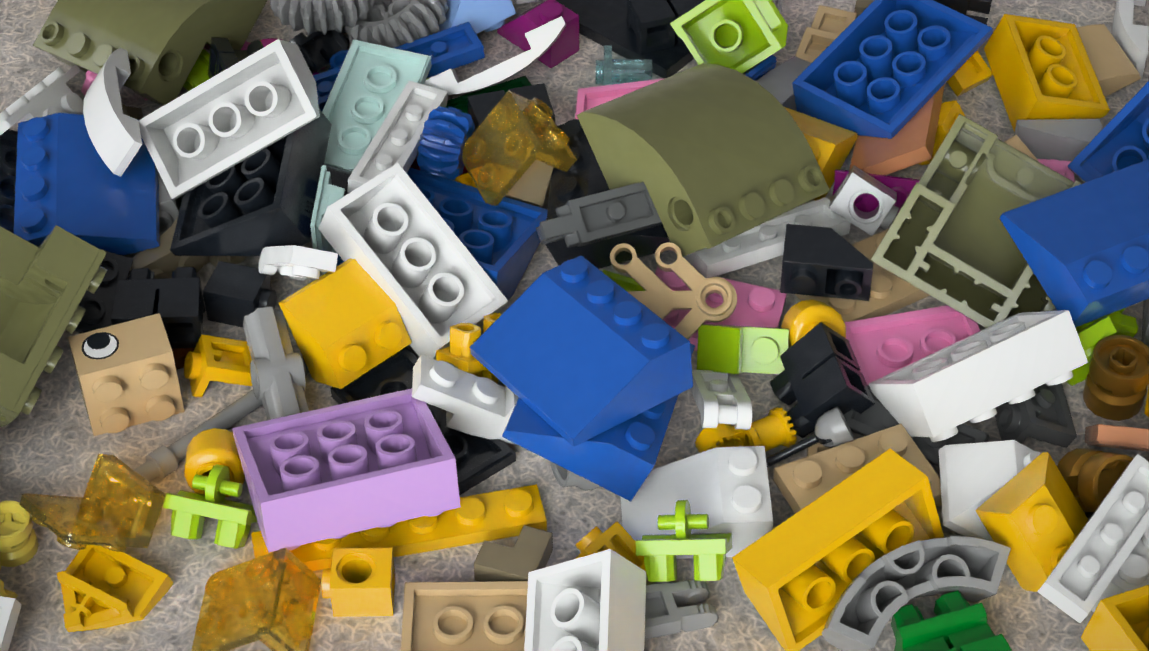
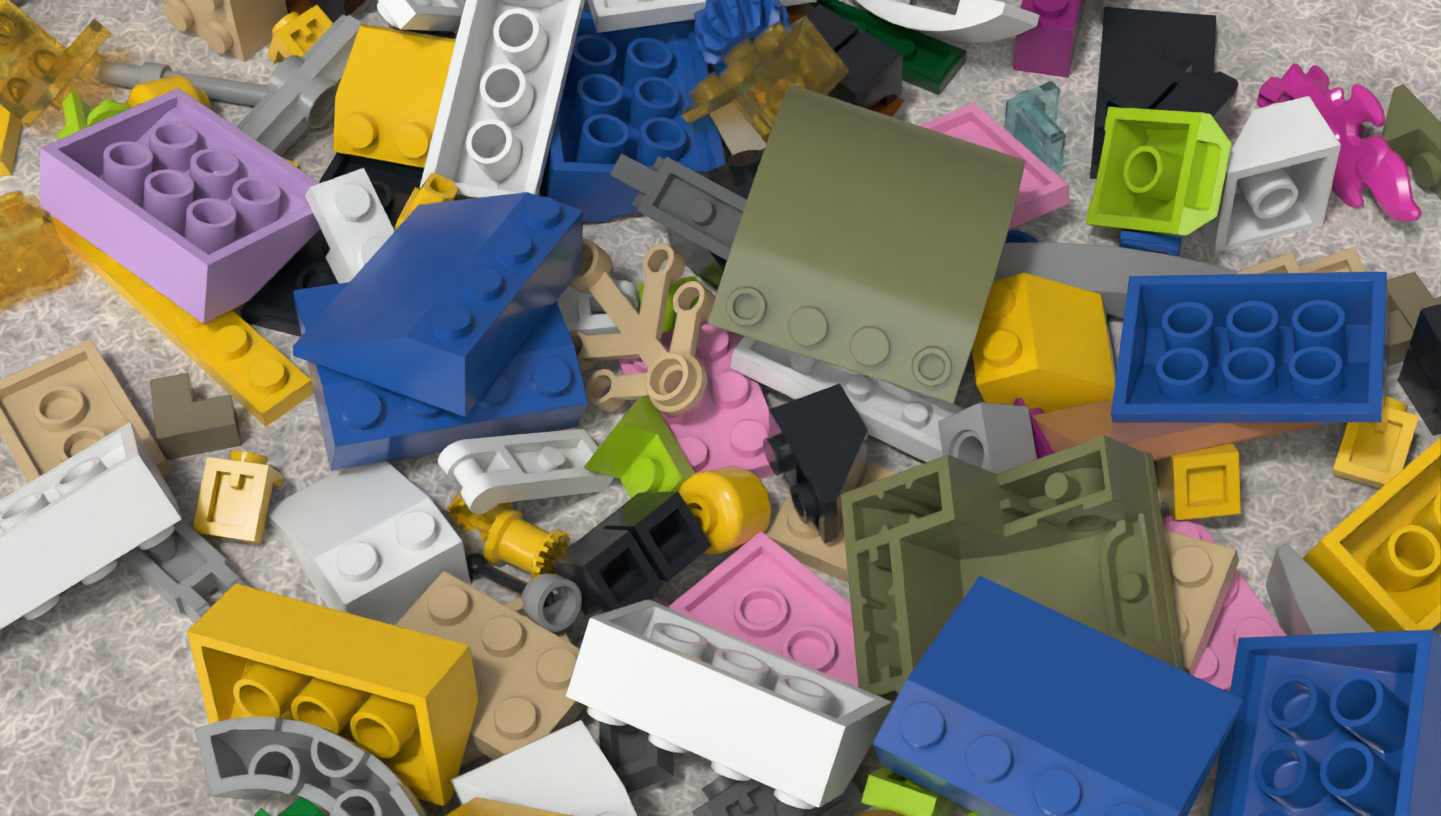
camera: 60 degrees right, 5 degrees up
yellow brick [322,547,395,617] -> none
lime hips [635,500,732,582] -> none

